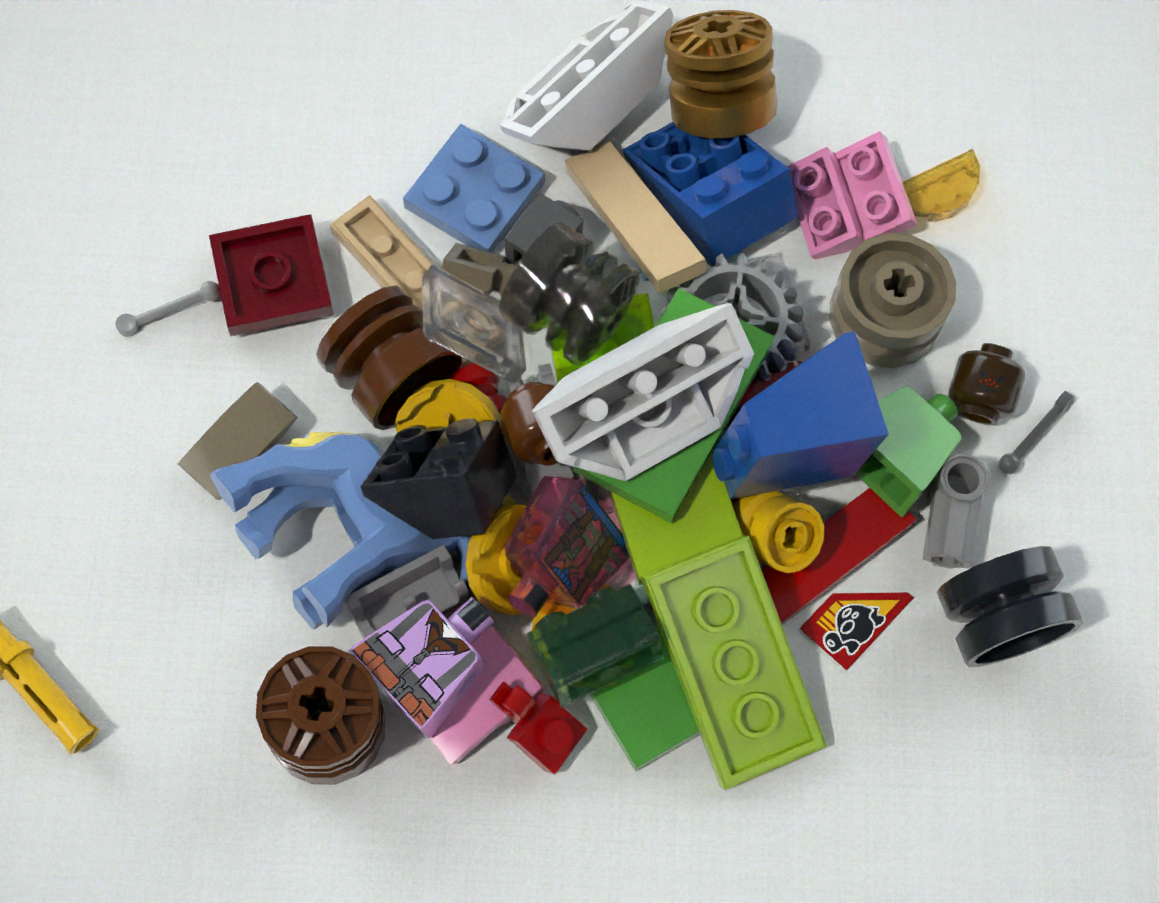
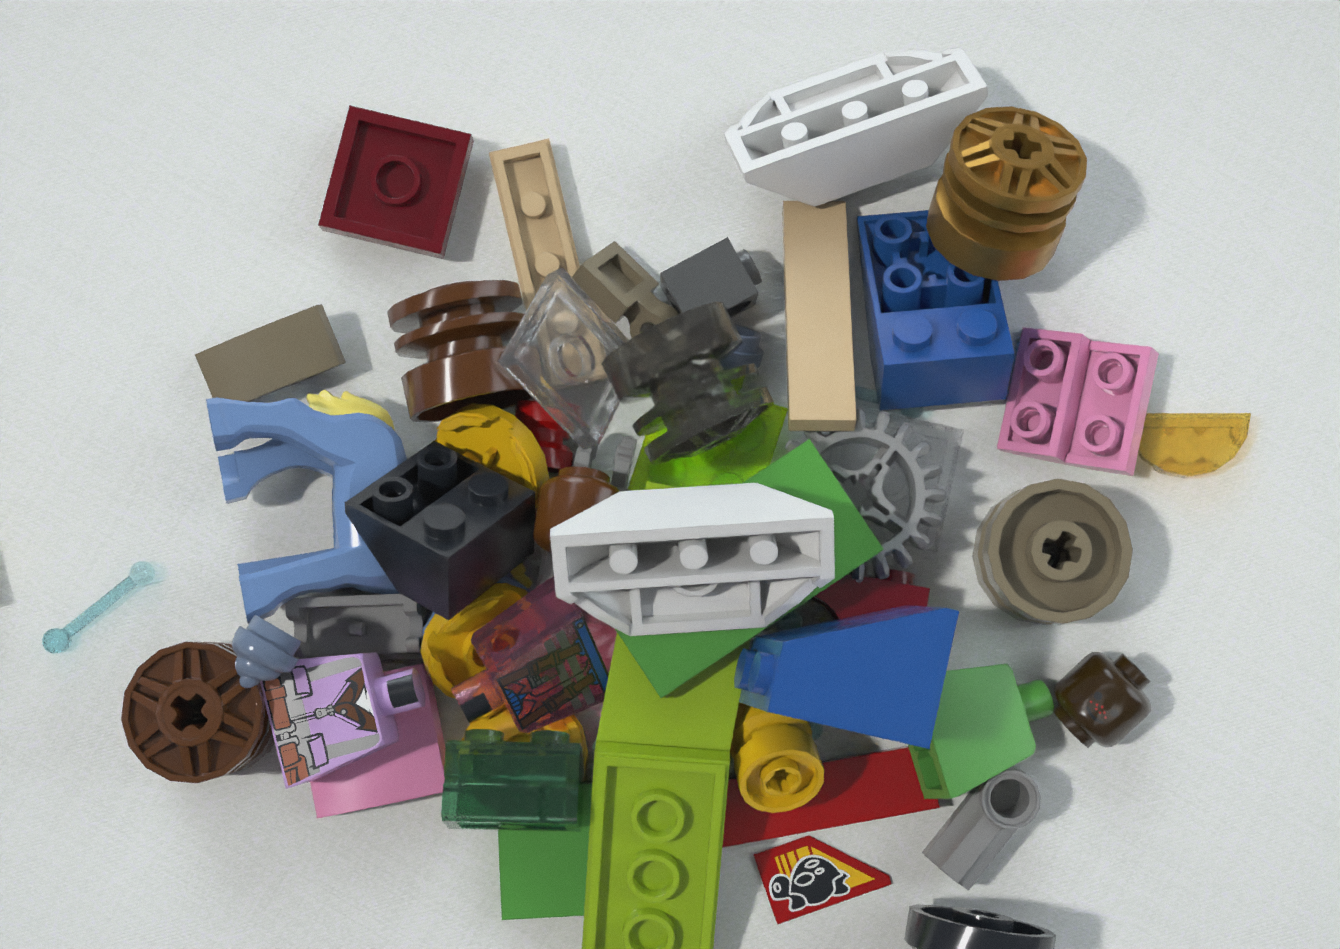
camera: 30 degrees right, 15 degrees up
light grey hinge [115,281,220,337] -> none
medium blue plate [403,123,545,253] -> none
red plate [489,681,588,775] -> none
dark grey hinge [999,391,1075,474] -> none
none -> clear light blue hinge [42,561,155,654]
none -> sand blue plate [232,615,302,688]

